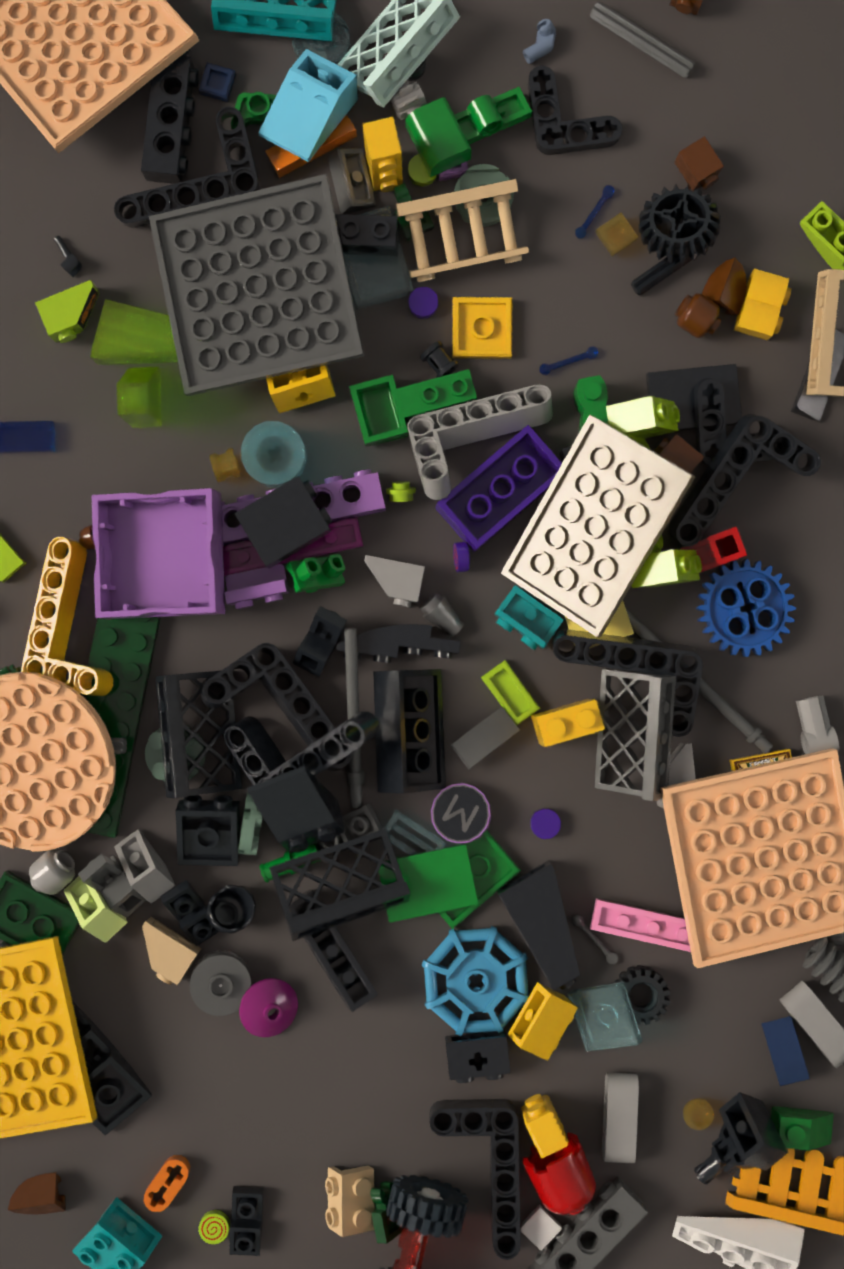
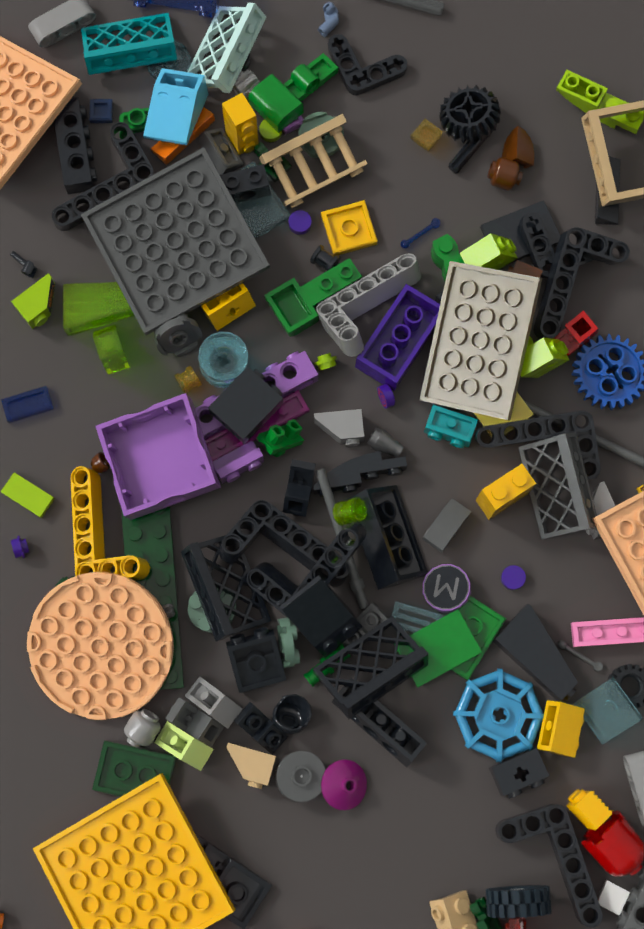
camera: 15 degrees left, 10 degrees down
lime tile [481,660,540,726] -> none
clear blue hinge [575,185,615,239] -> none
reddish brown brick [674,136,724,192] -> none
yellow brick [734,269,792,340] -> none
none -> dark grey plate [154,314,202,356]
none -> clear neon green wheel [333,497,367,526]

